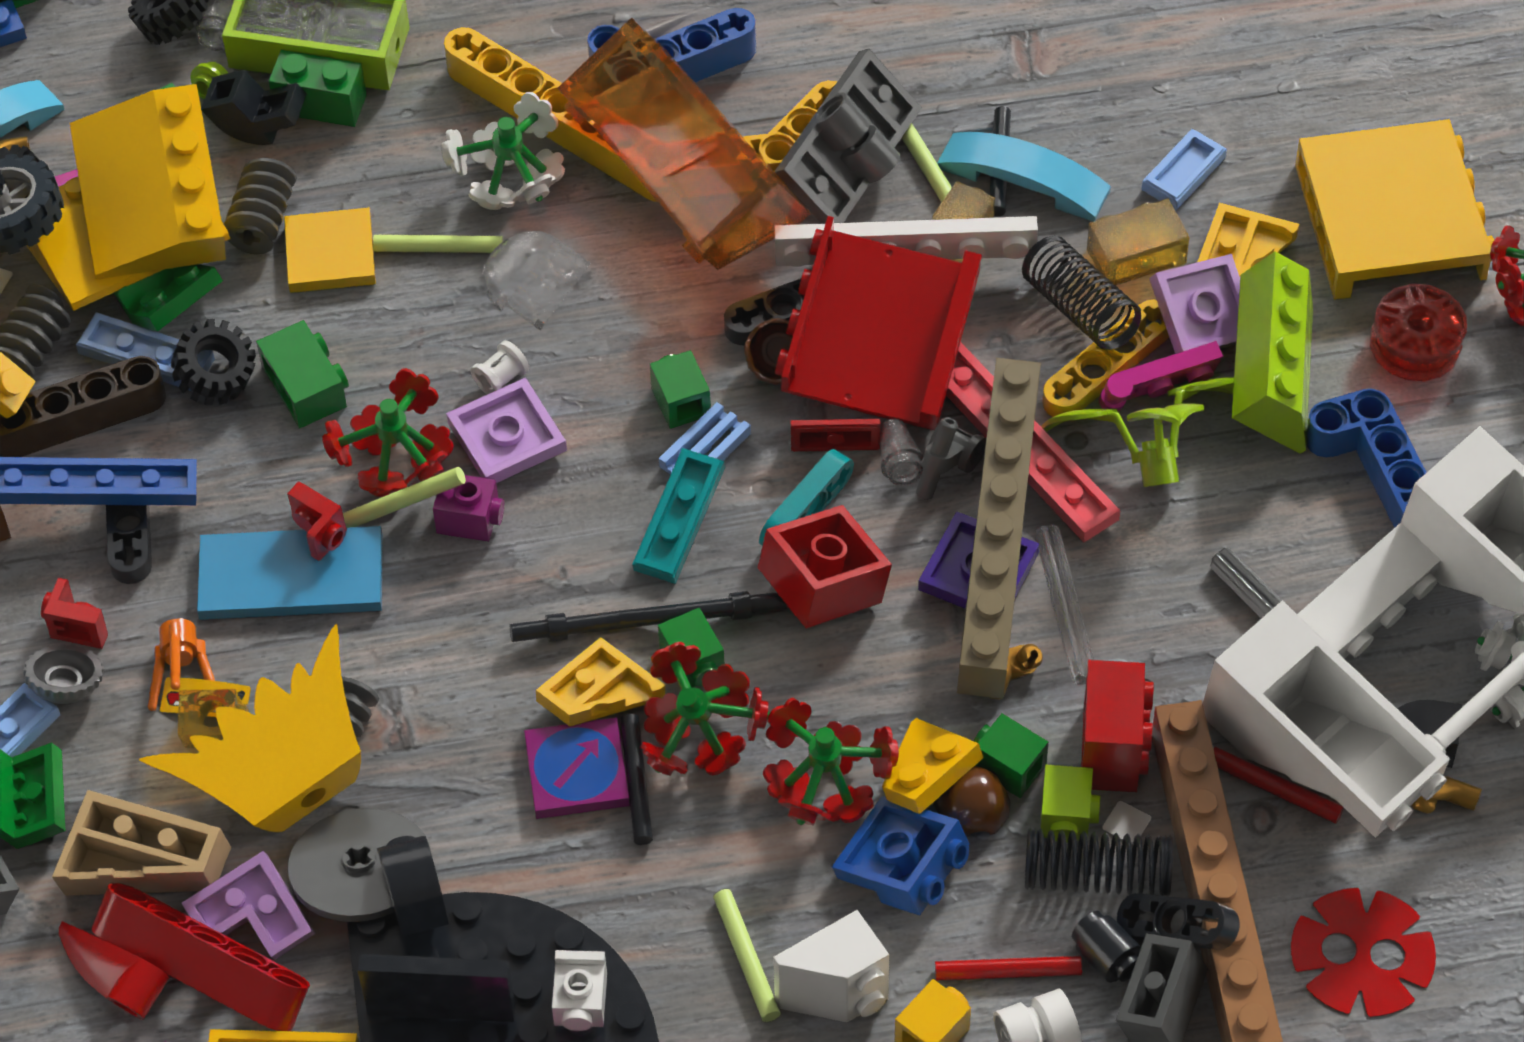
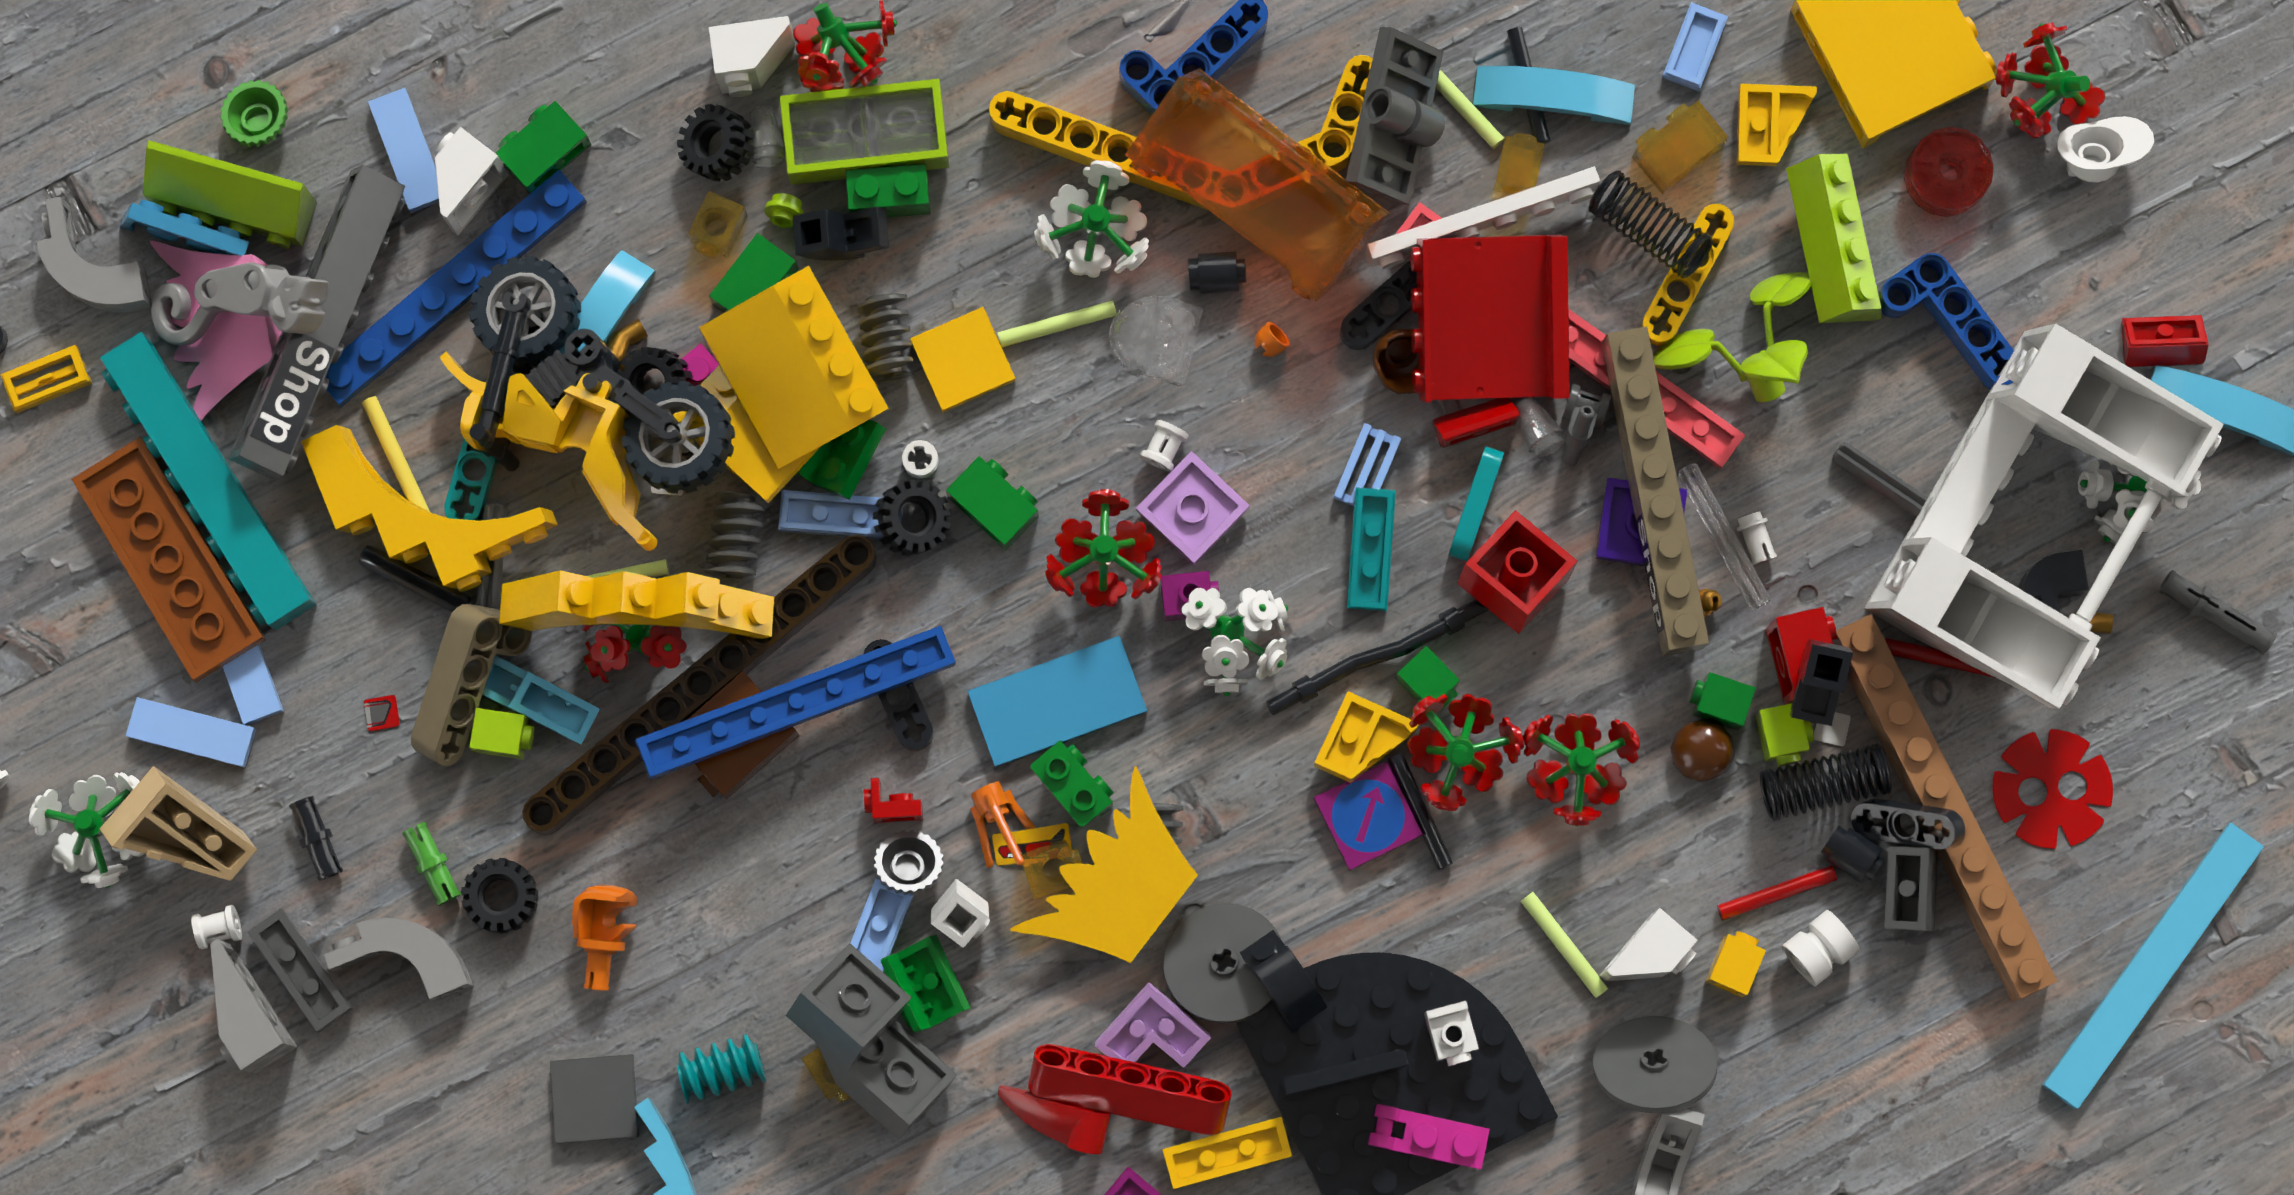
camera: 20 degrees left, 25 degrees up
tan wedge [52,790,231,896] -> none
red bracket [287,481,347,561] -> none
yellowish green bar [343,467,466,528] -> none
green brick [650,350,711,429] -> none
blue plate [832,796,970,916] -> none
yellow wing [882,718,984,814] -> none
dark pink plate [1099,341,1223,412] -> none
lavender plate [1149,254,1240,354] -> none
none -> clear yellow brick [688,191,748,259]
none -> white bush [902,440,939,479]
none -> white brick [931,879,990,948]
none -> green bracket [1031,740,1114,827]
none -> white plant [1182,588,1288,696]
none -> black brick [1188,251,1246,294]
none -> orange hinge [1254,322,1290,357]
none -> white pin [1736,511,1777,565]
none -> black brick [1790,639,1853,726]

